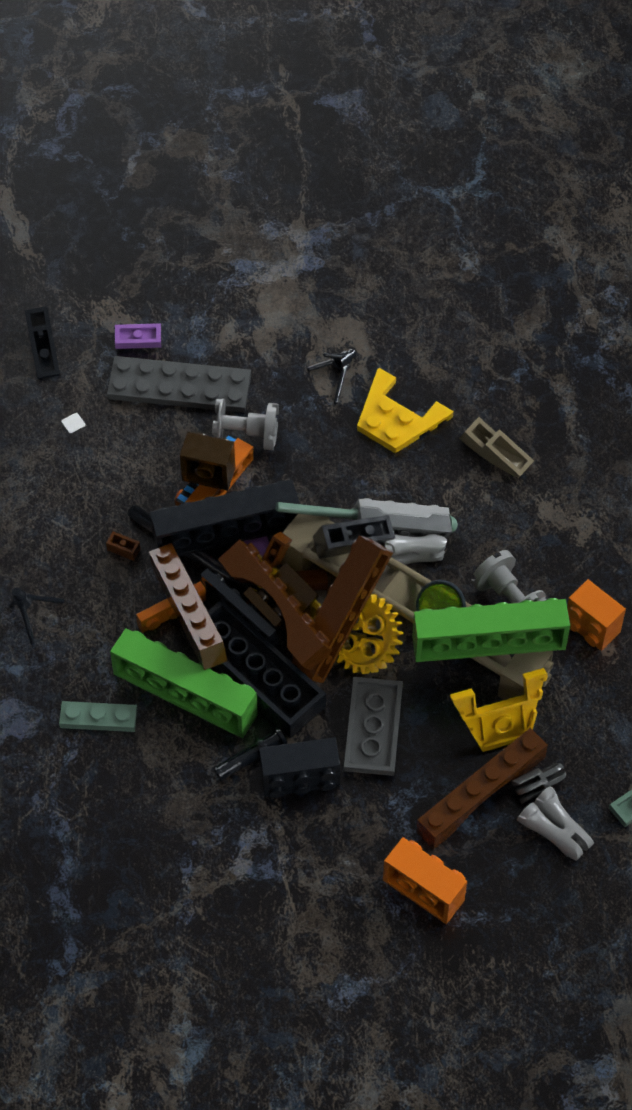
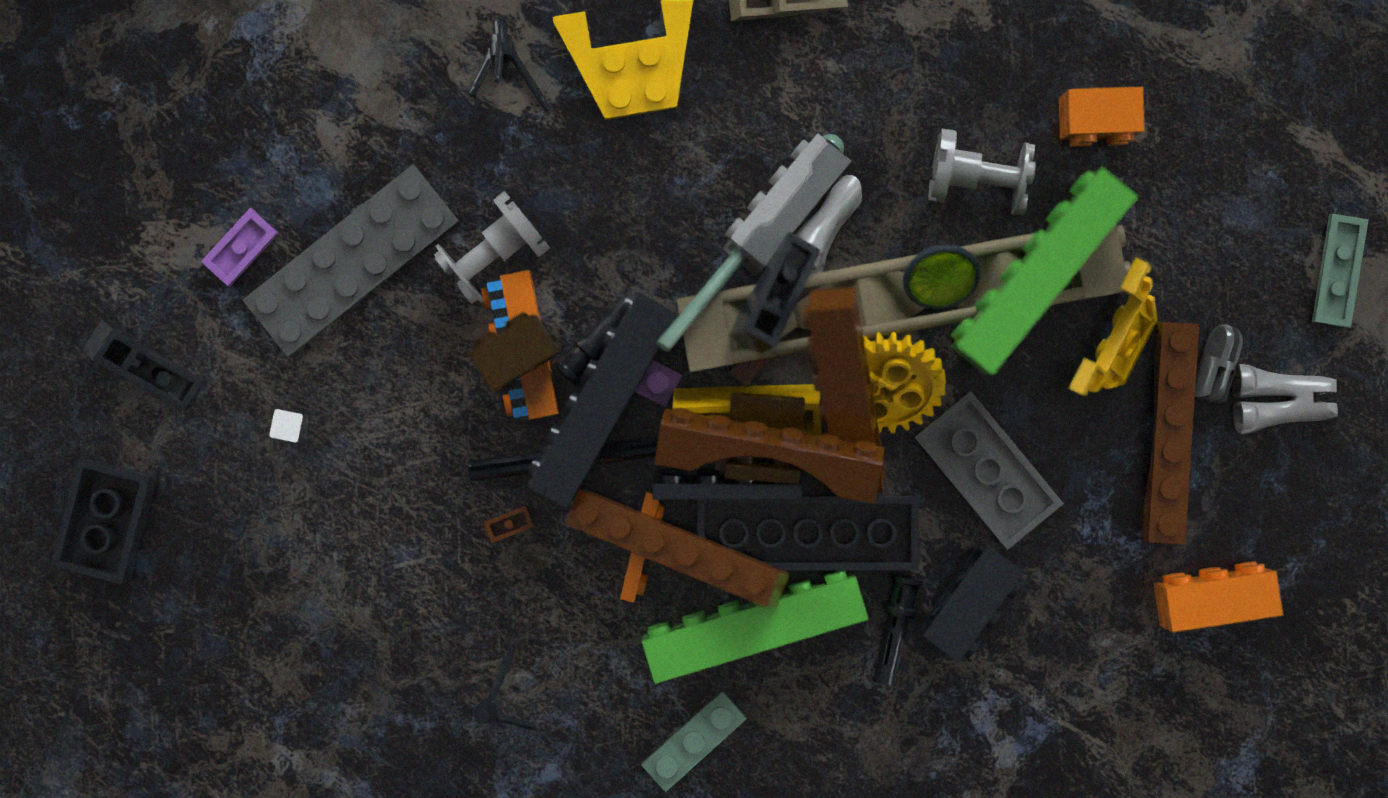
camera: 50 degrees left, 30 degrees up
reddish brown piece [261,532,292,568] -> none

